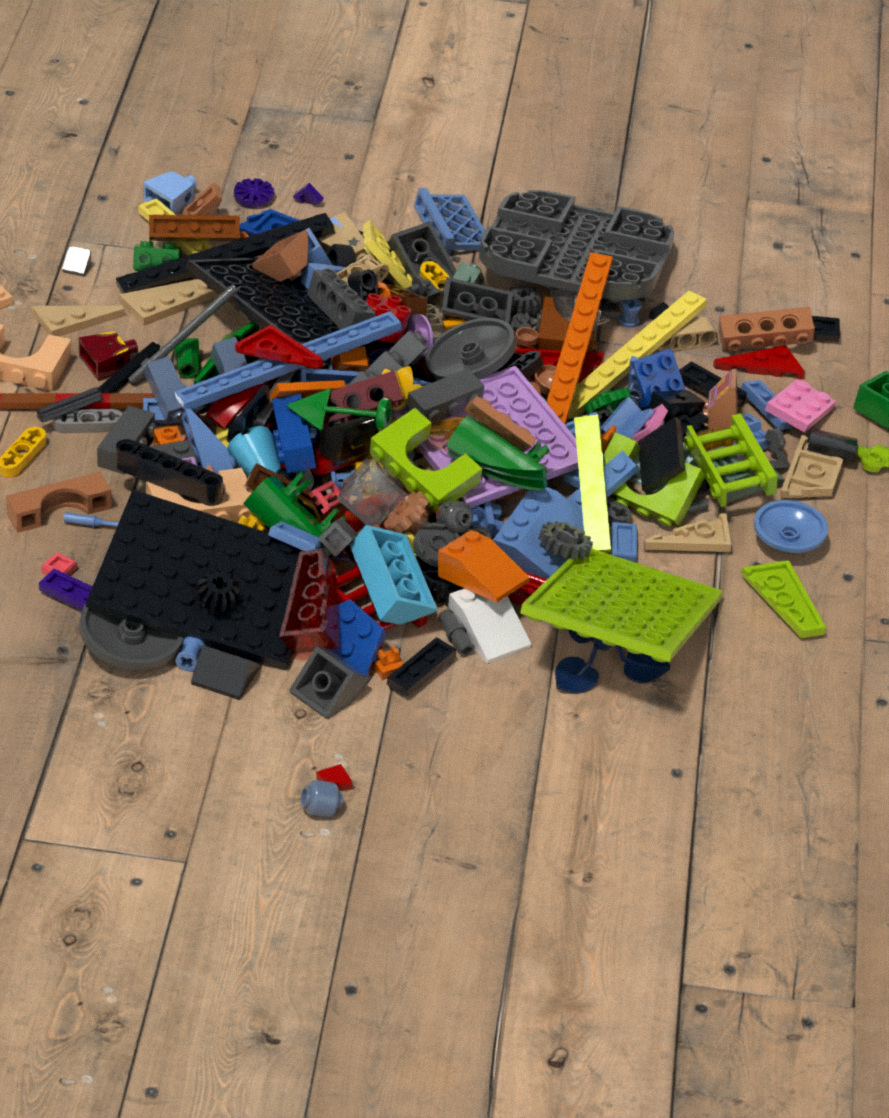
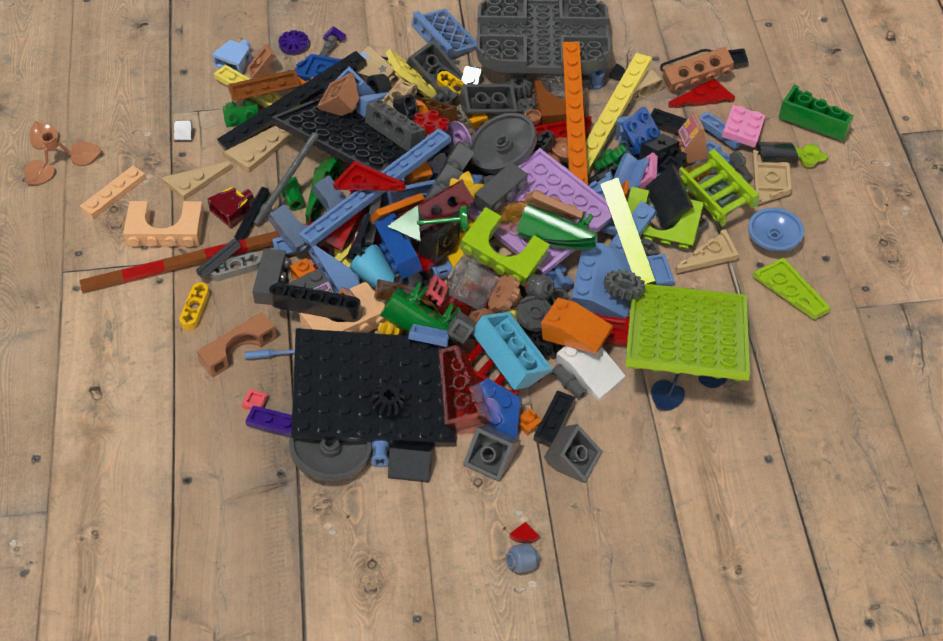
camera: 10 degrees left, 10 degrees up
none -> dark grey piece [319,35,337,56]
none -> dark grey slope [544,424,602,482]

